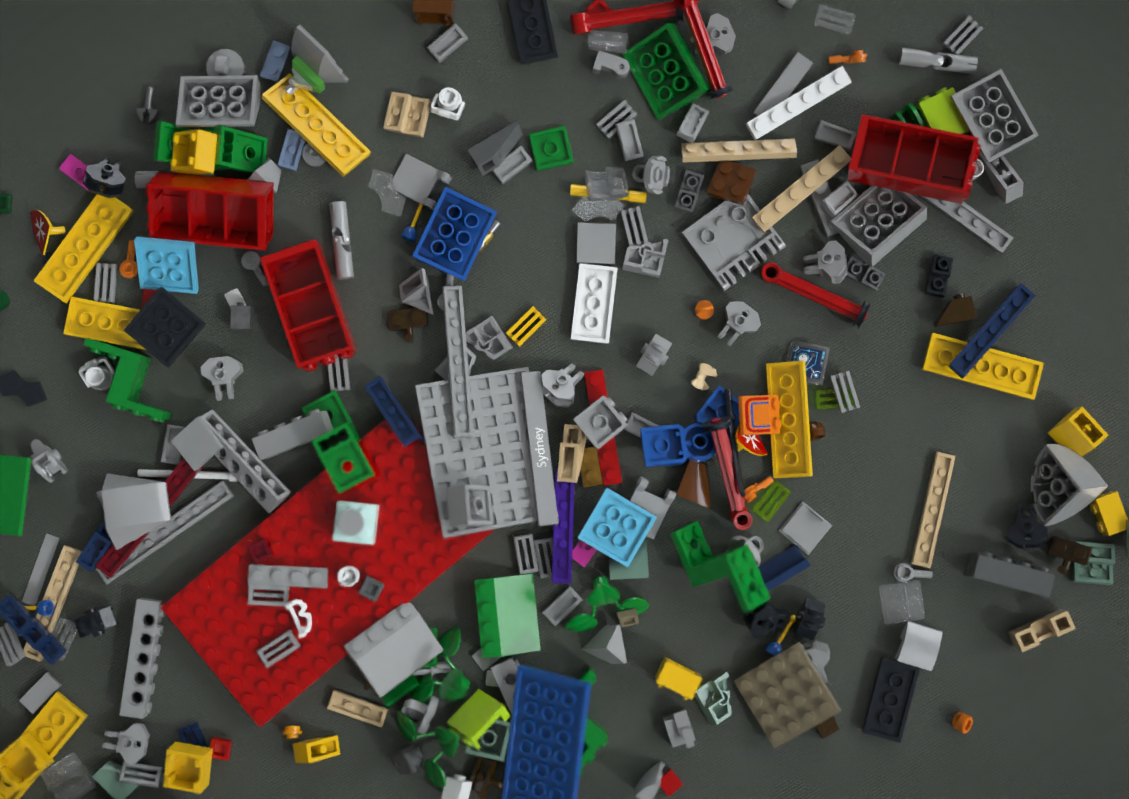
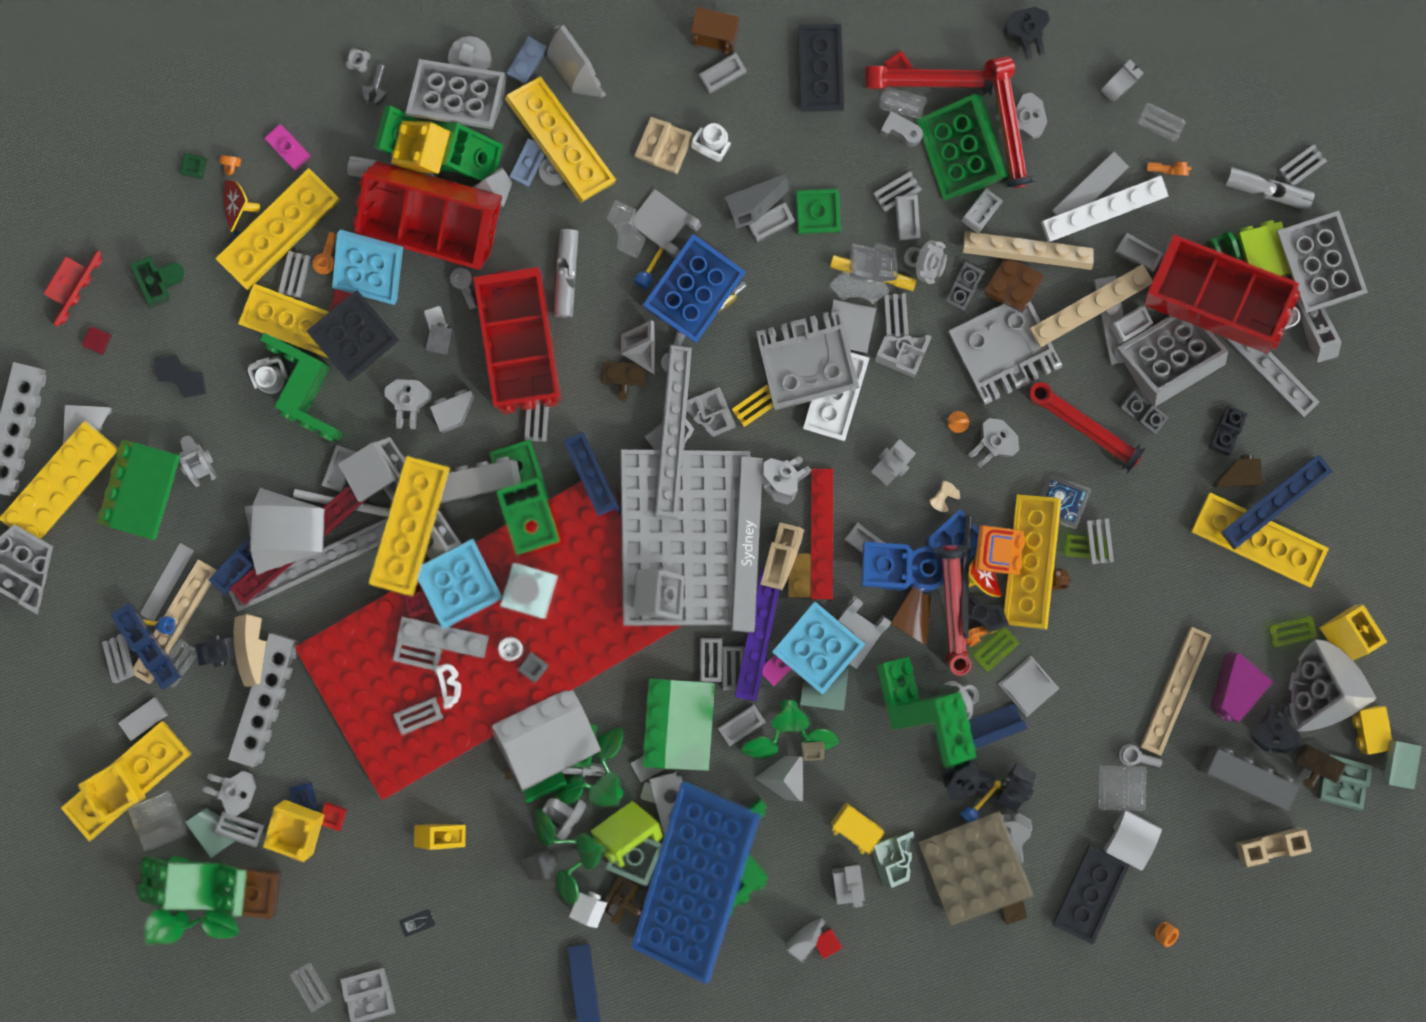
camera: 10 degrees right, 0 degrees up
black hinge [83,156,126,198] -> none
light orange plate [283,726,302,739] -> none
bright green piece [284,56,325,95] -> none
tan tile [327,689,389,728] -> none
light grey plate [573,395,628,450] -> none
light grey hinge [803,241,848,284] -> none
none -> orange tile [218,155,241,176]
none -> tan slope [234,614,266,687]
none -> light grey plate [346,48,370,72]
none -> yellow plate [369,456,450,596]
none -> medium azure plate [418,539,503,629]
none -> light grey slope [430,389,475,433]
none -> light grey hinge [756,309,860,410]
none -> black tile [968,593,1009,634]
none -> magenta slope [1211,652,1273,722]
none -> clear neon green tile [1268,616,1317,647]

